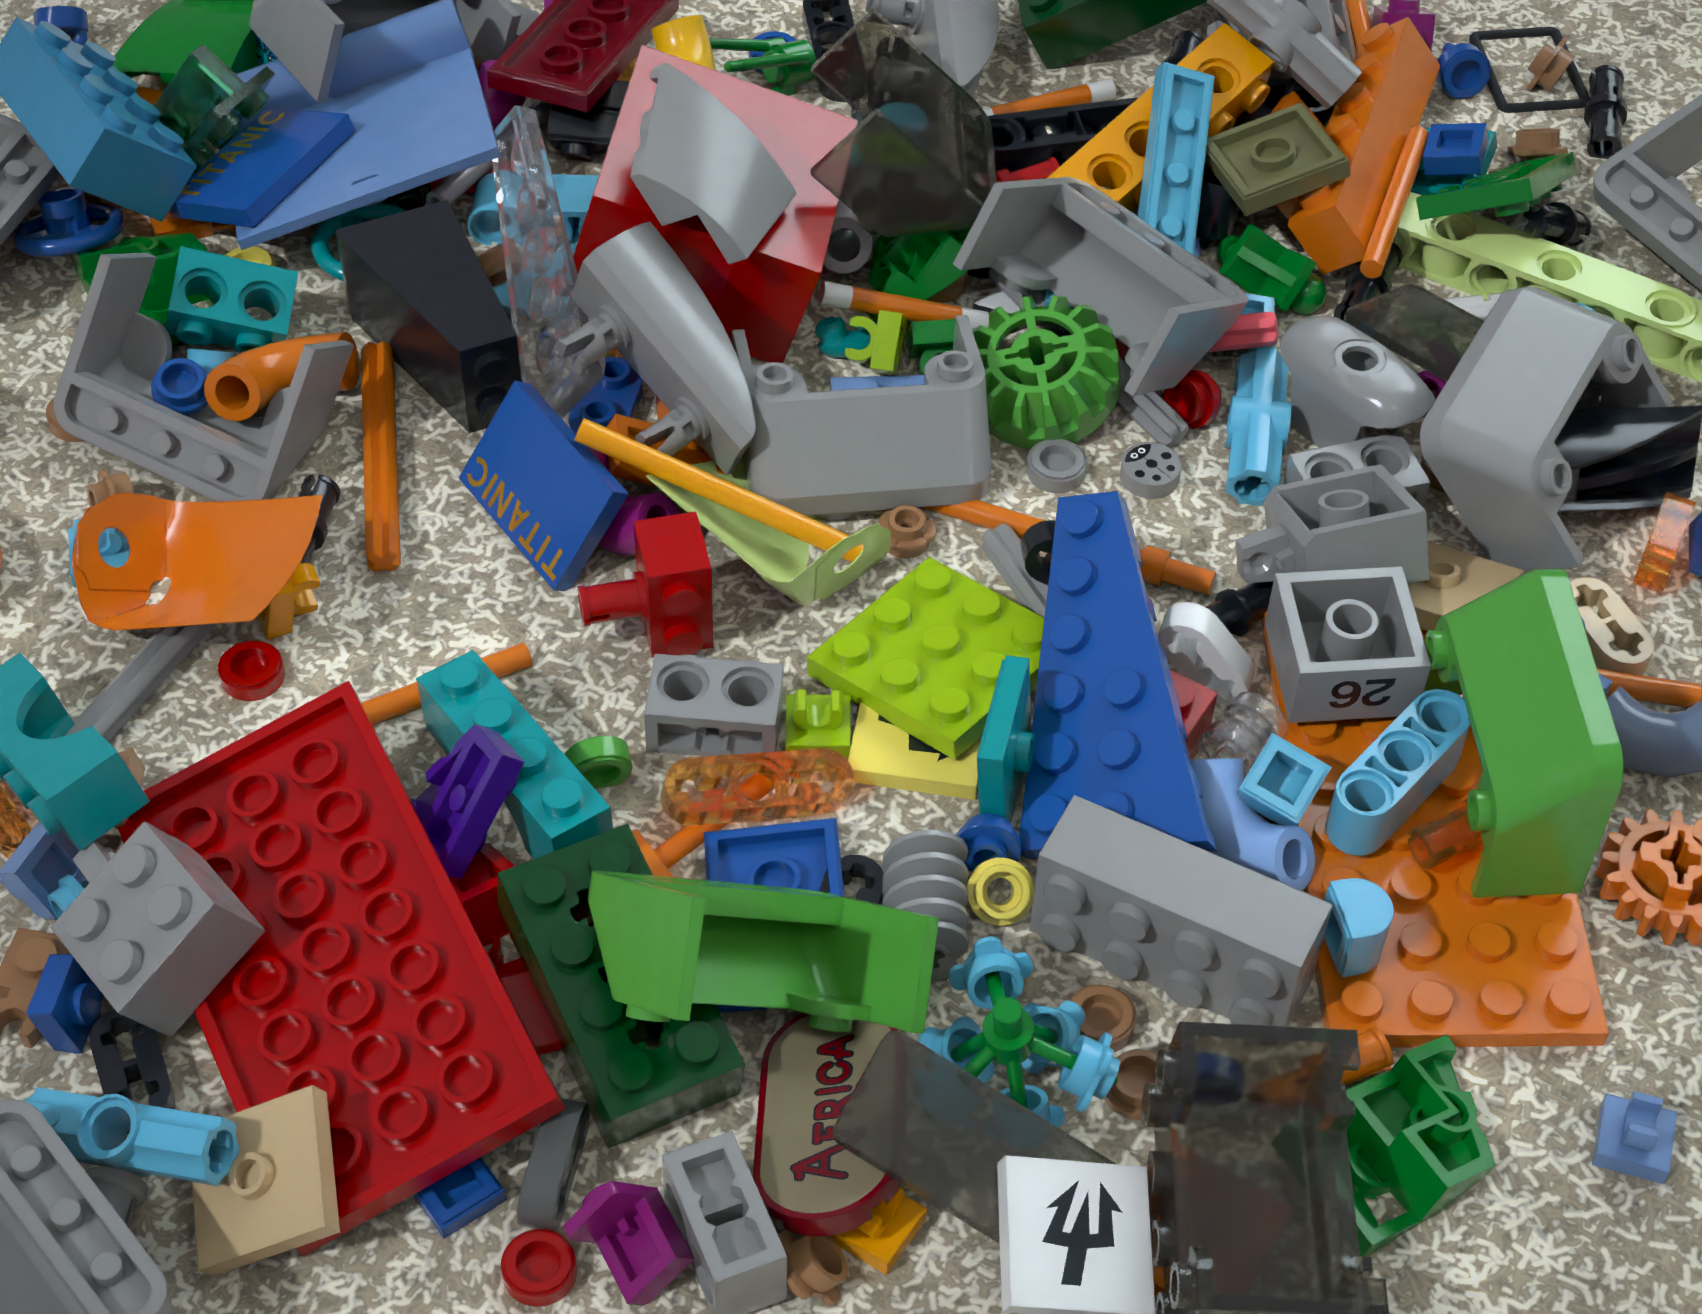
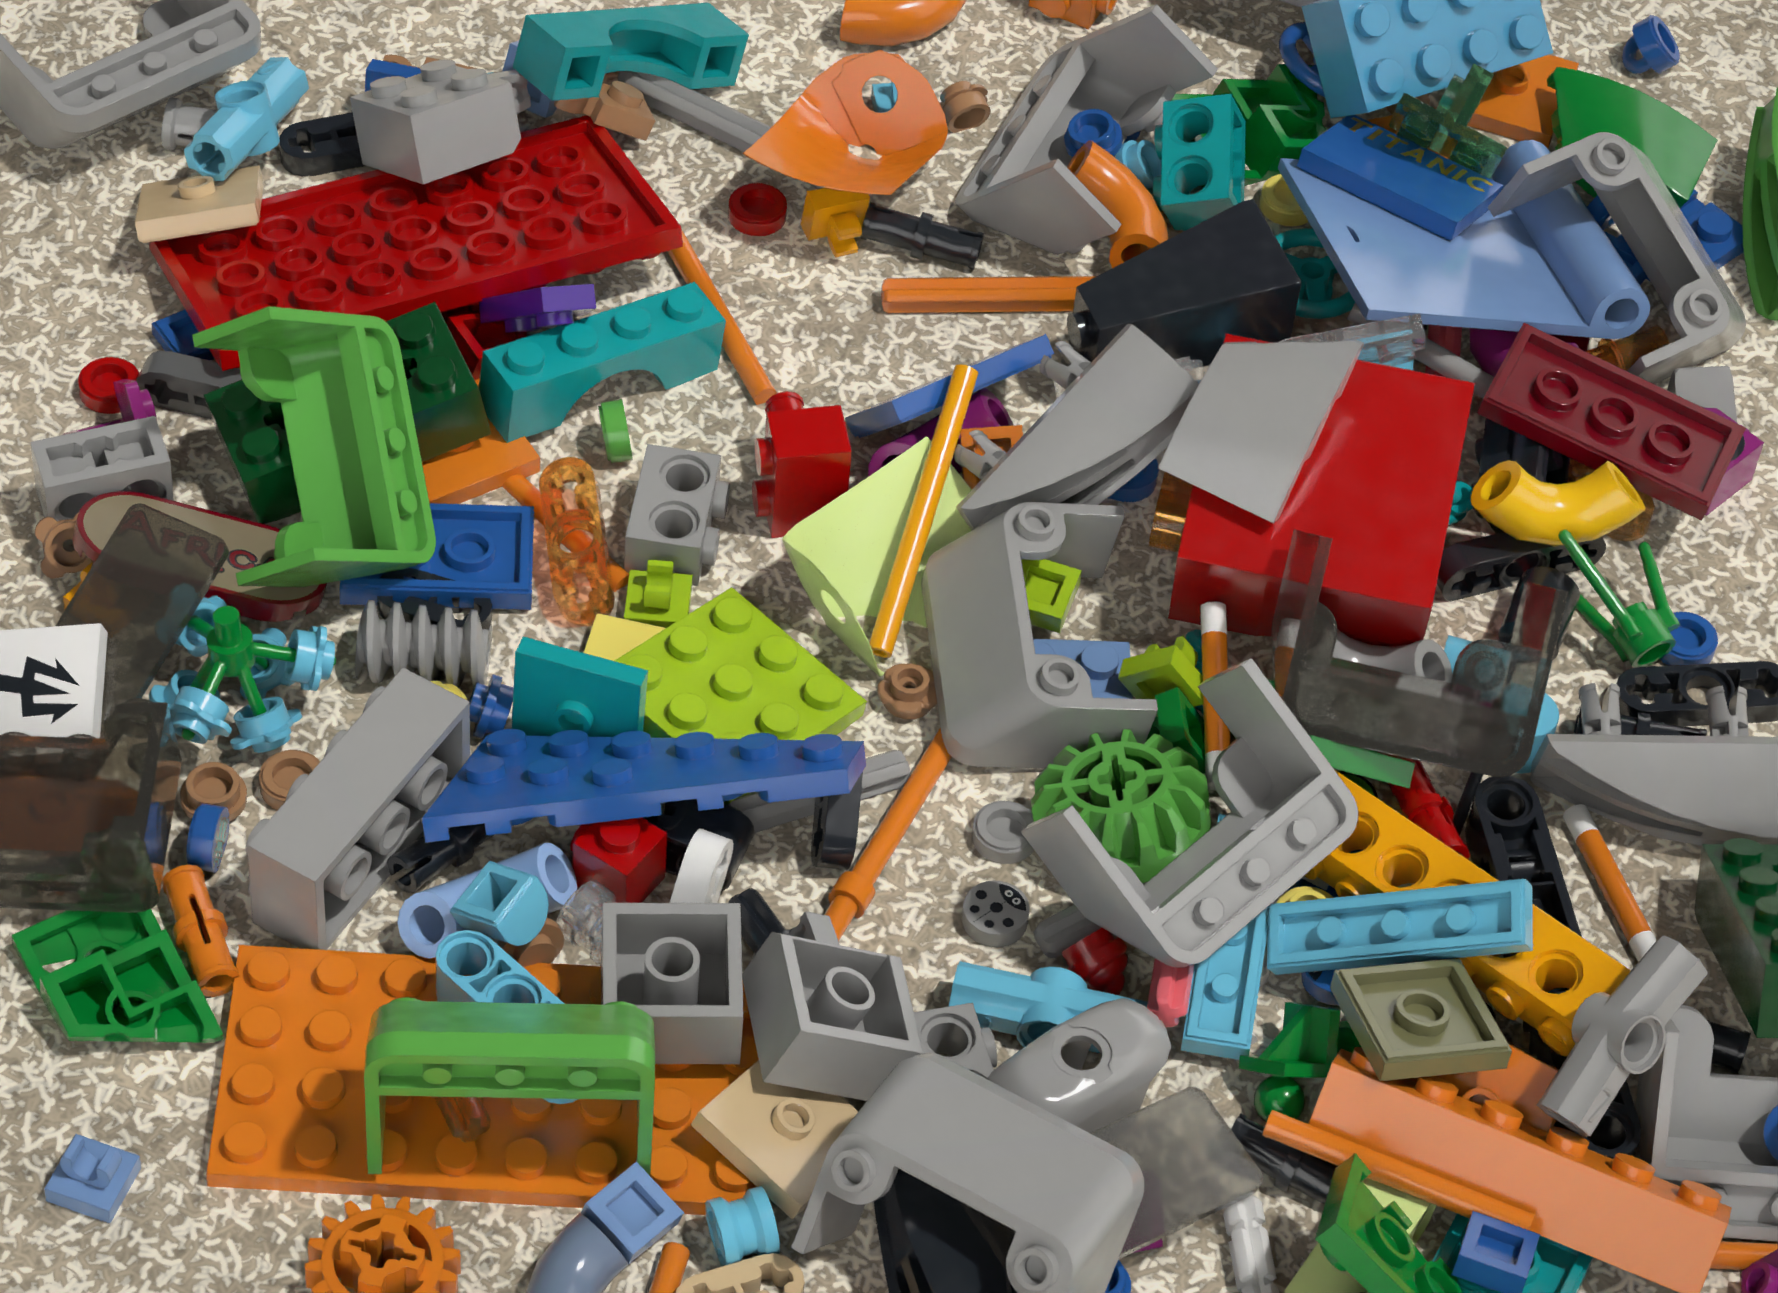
camera: 90 degrees right, 0 degrees up
medium azure brick [1324,878,1394,977] -> none

